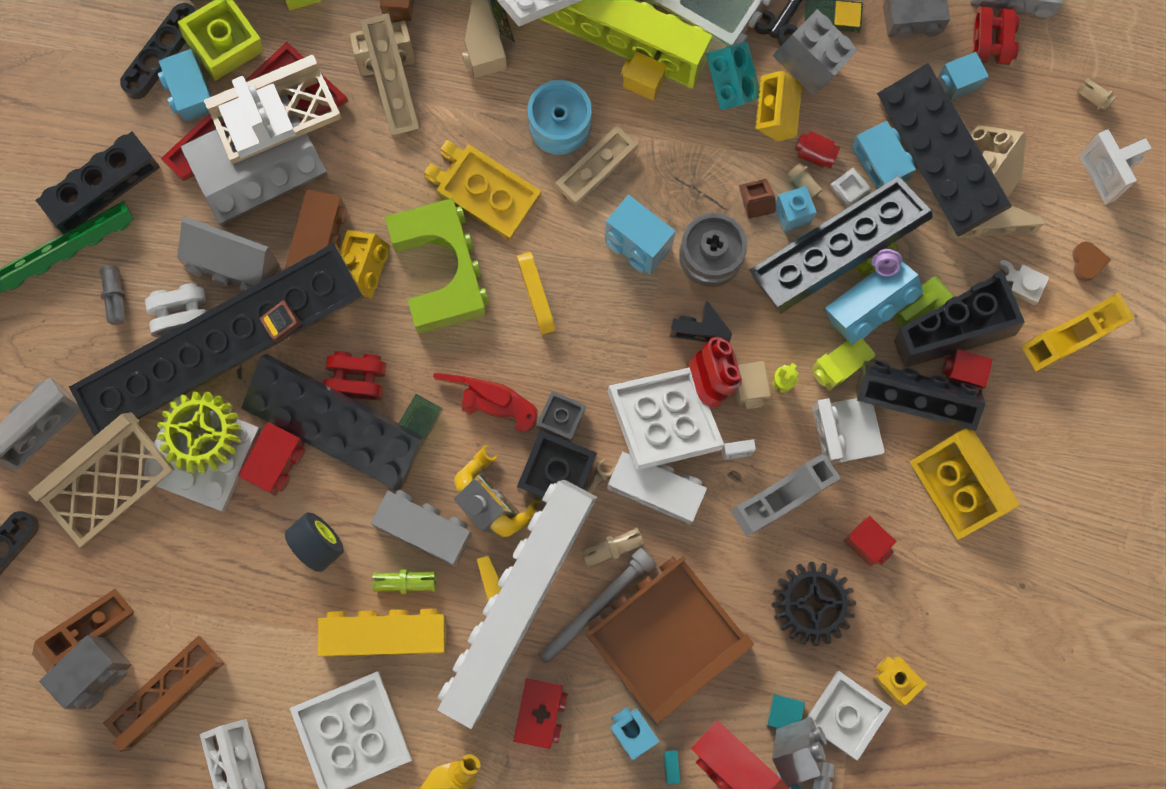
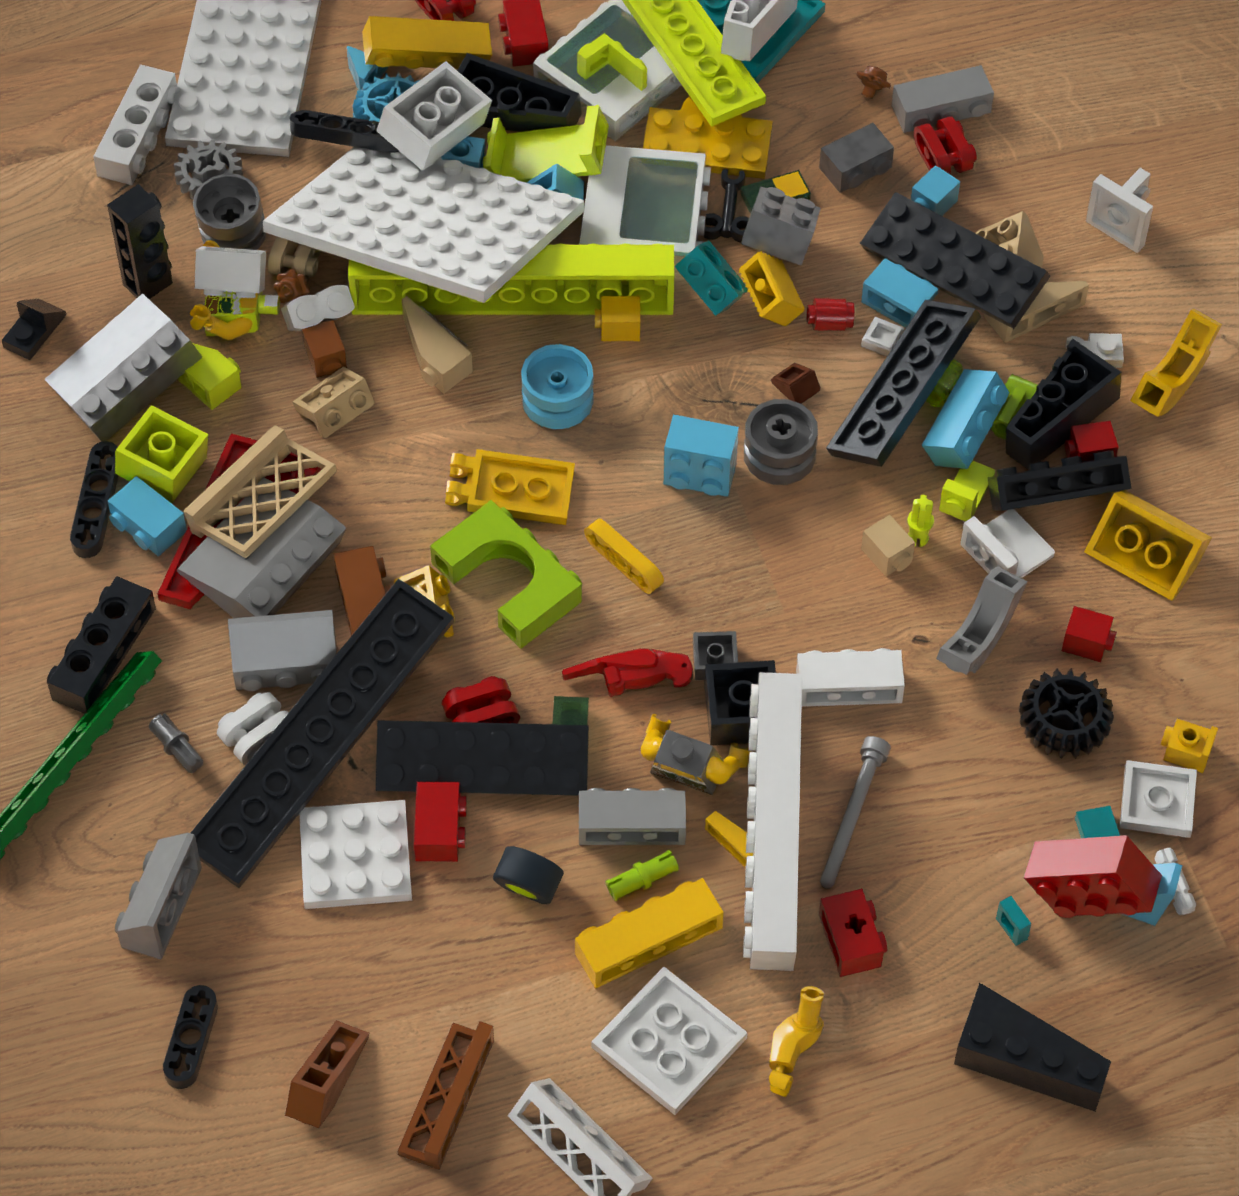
camera: 25 degrees left, 20 degrees down
tan fence [28,412,175,548] -> none
flat silver brick [39,635,132,709] -> none
neon yellow gear [157,392,242,474] -> none
white bracket [218,76,296,158] -> none
slope [260,300,303,343] -> none
tan plate [360,13,419,136] -> none
tan plate [555,125,638,206] -> none
tan pin [580,528,645,568] -> none
dark orange panel [586,556,754,724] -> none
white plate [607,367,724,471] -> none
medium azure brick [609,707,659,760] -> none
black slope [670,301,732,343] -> none
red brick [689,337,742,407] -> none
white tile [721,439,756,460] -> none
flat silver brick [772,717,827,786] -> none
medium azure brick [775,186,817,232] -> none
tan pin [787,163,823,199] -> none
lavender plate [872,249,902,276] -> none
dark orange tile [1072,241,1111,281] -> none
tan pin [1076,77,1116,112] -> none

